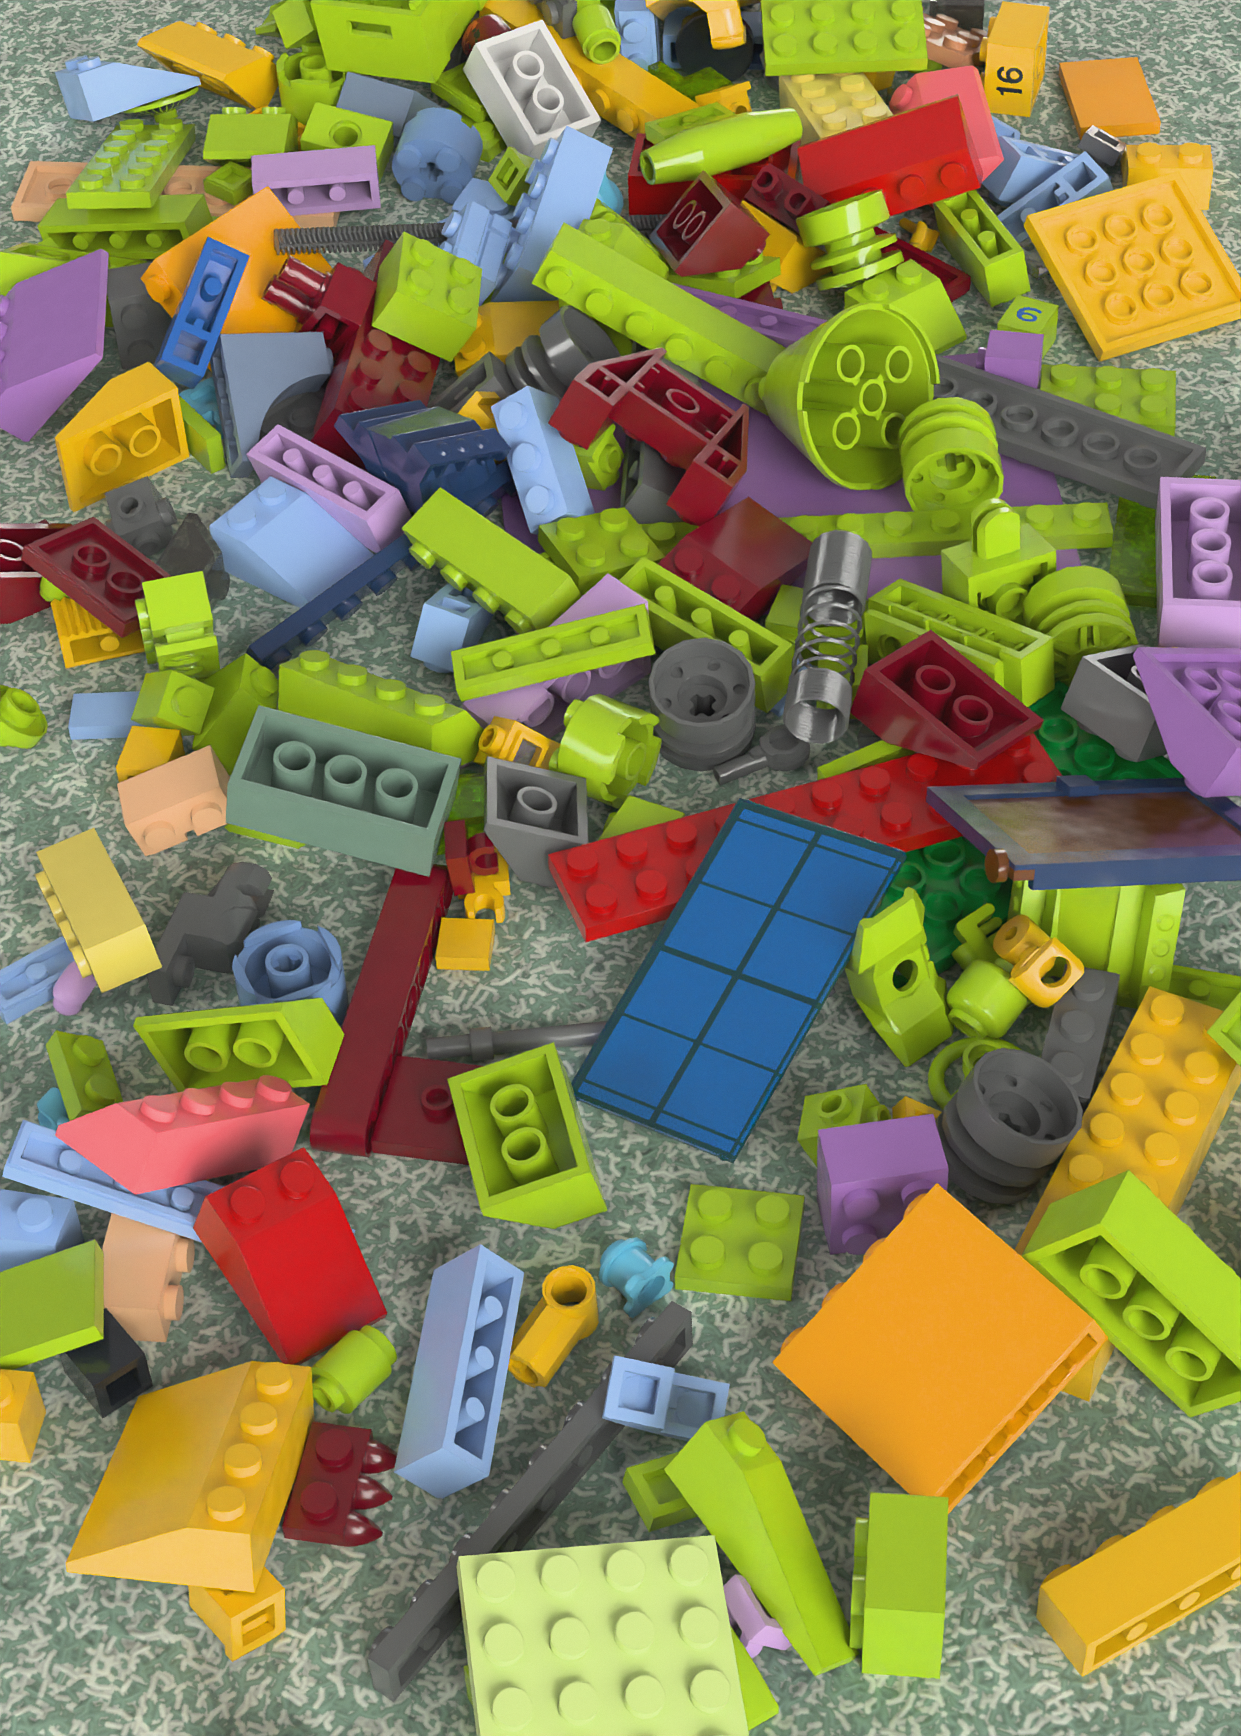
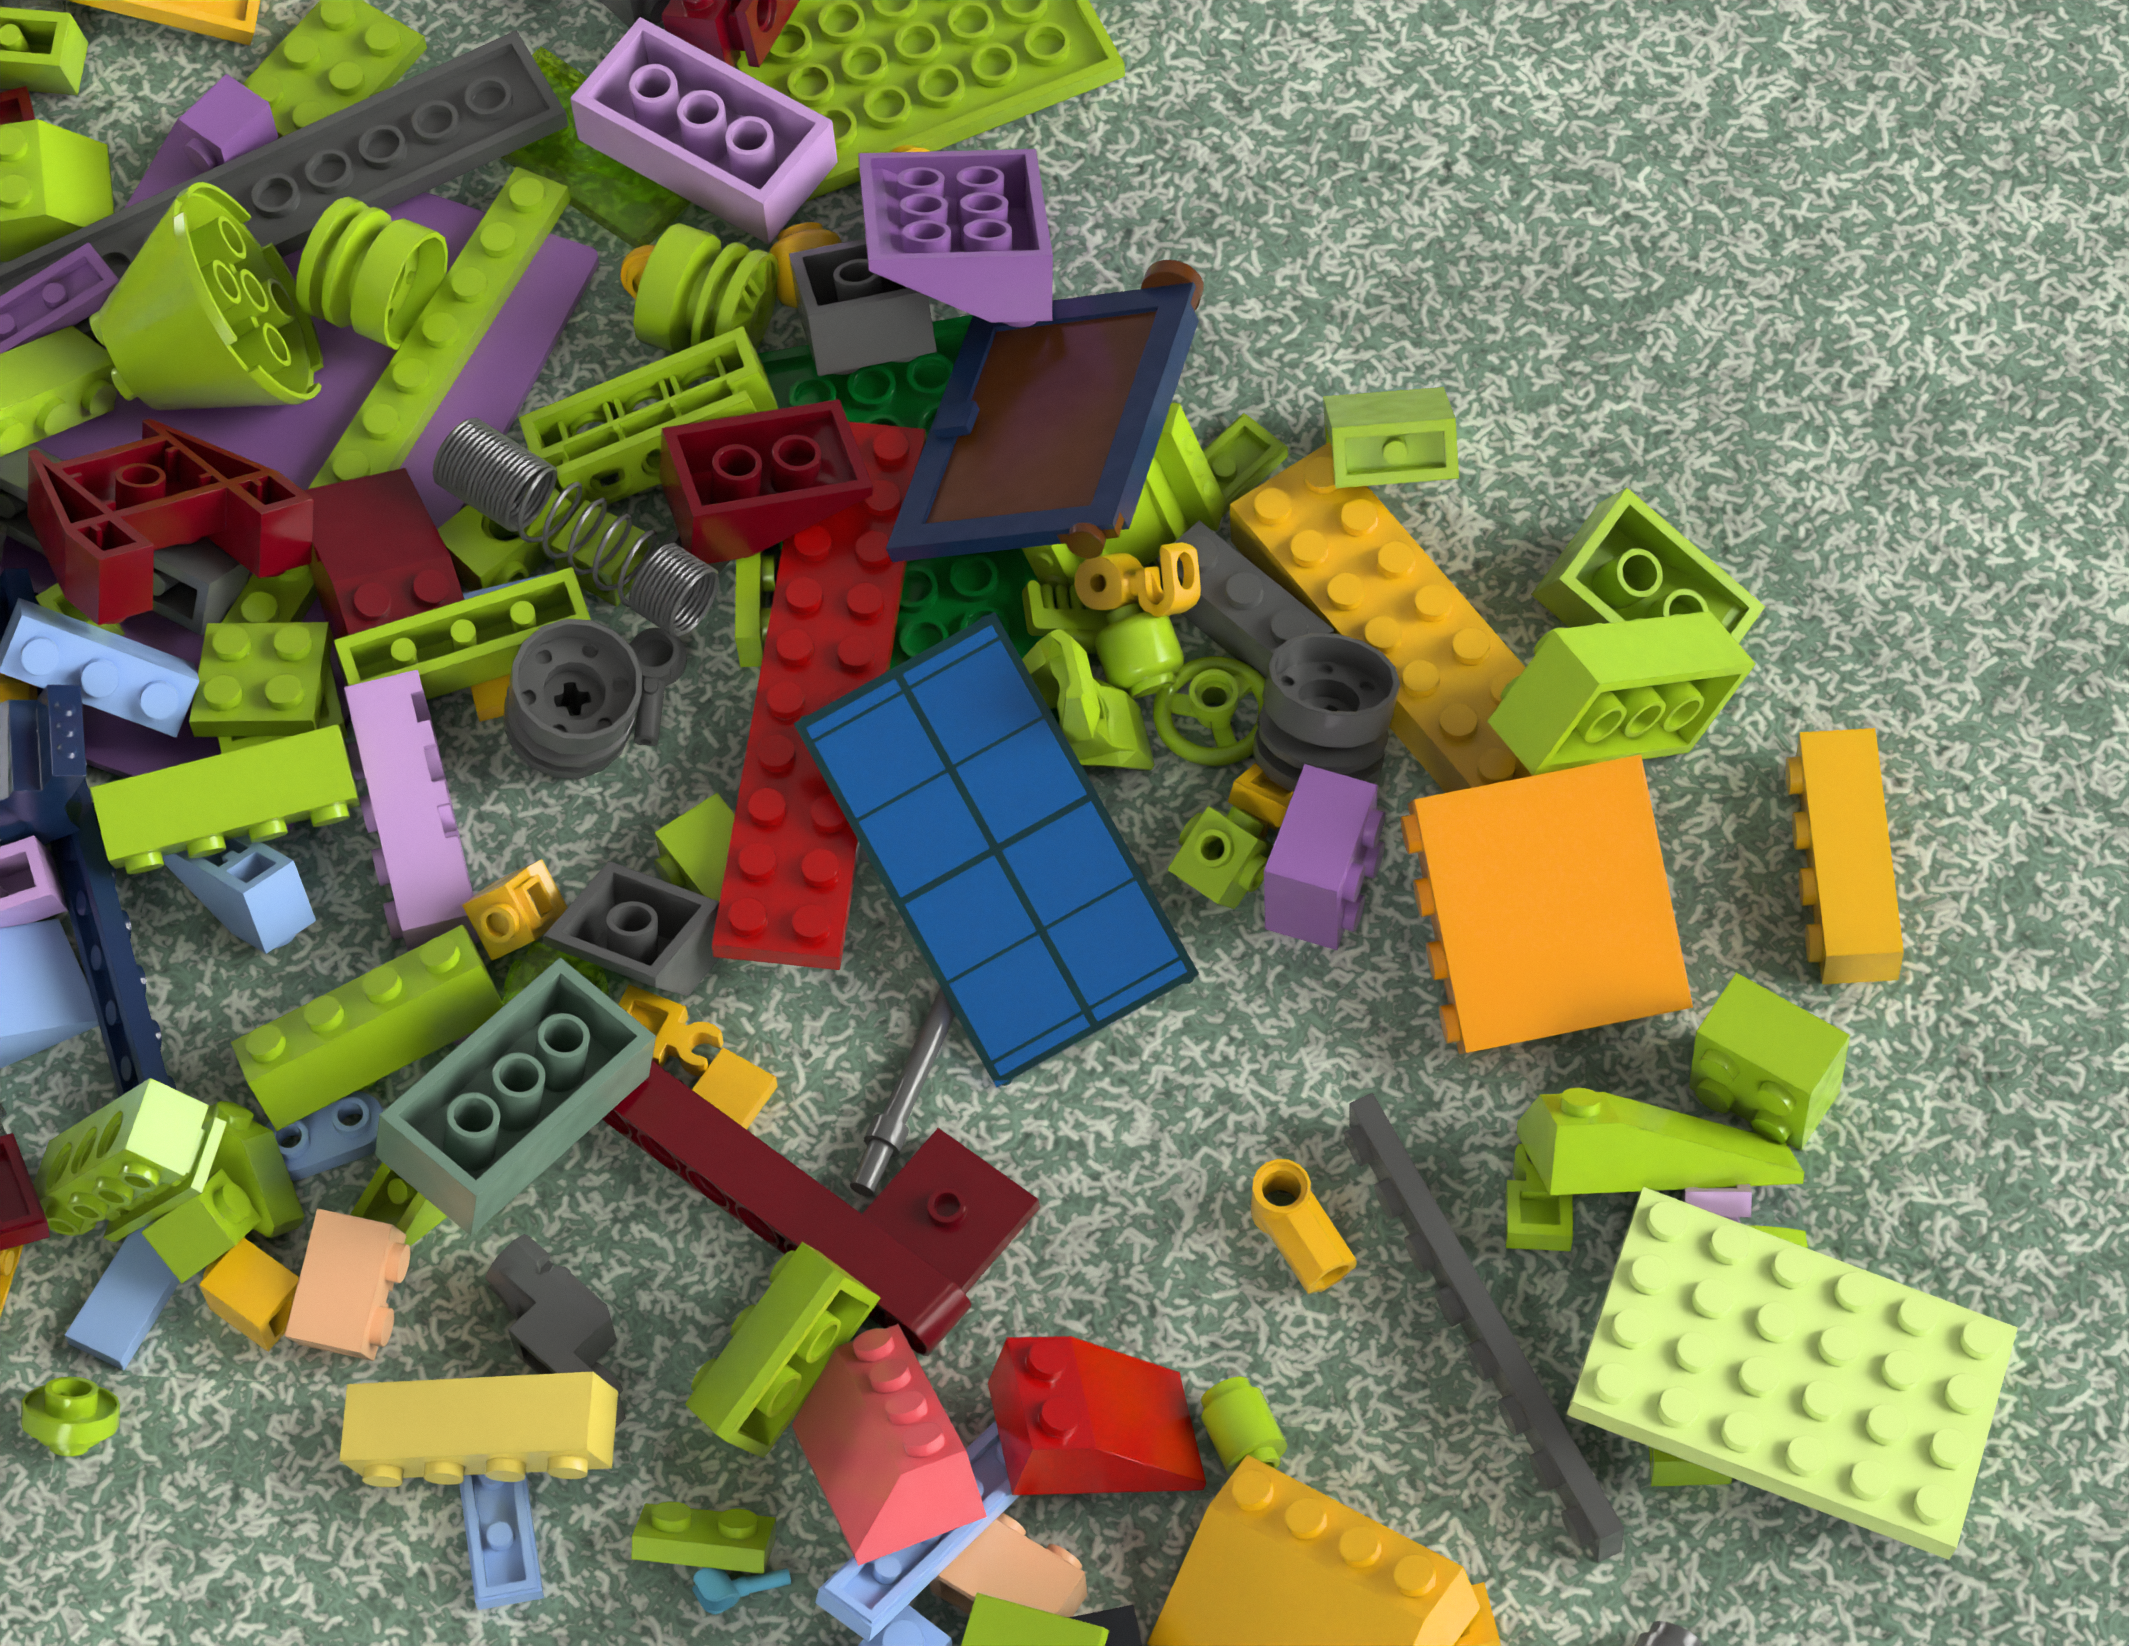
camera: 60 degrees left, 15 degrees up
lavender arm [52,961,98,1016] -> none
medium blue brick [232,920,348,1026] -> none
dark red plate [282,1421,397,1547] -> none
light blue brick [394,1244,524,1499] -> none
dark red tile [444,819,499,896] -> none
lime slope [447,1042,608,1229] -> none
lime plate [451,603,656,702] -> none
lime brick [549,693,662,809] -> none
medium azure brick [598,1237,674,1318] -> none
light blue slope [602,1356,730,1441] -> none
lime plate [674,1184,805,1301] -> none
lime brick [941,498,1057,626] -> none
lime brick [997,295,1059,359] -> none

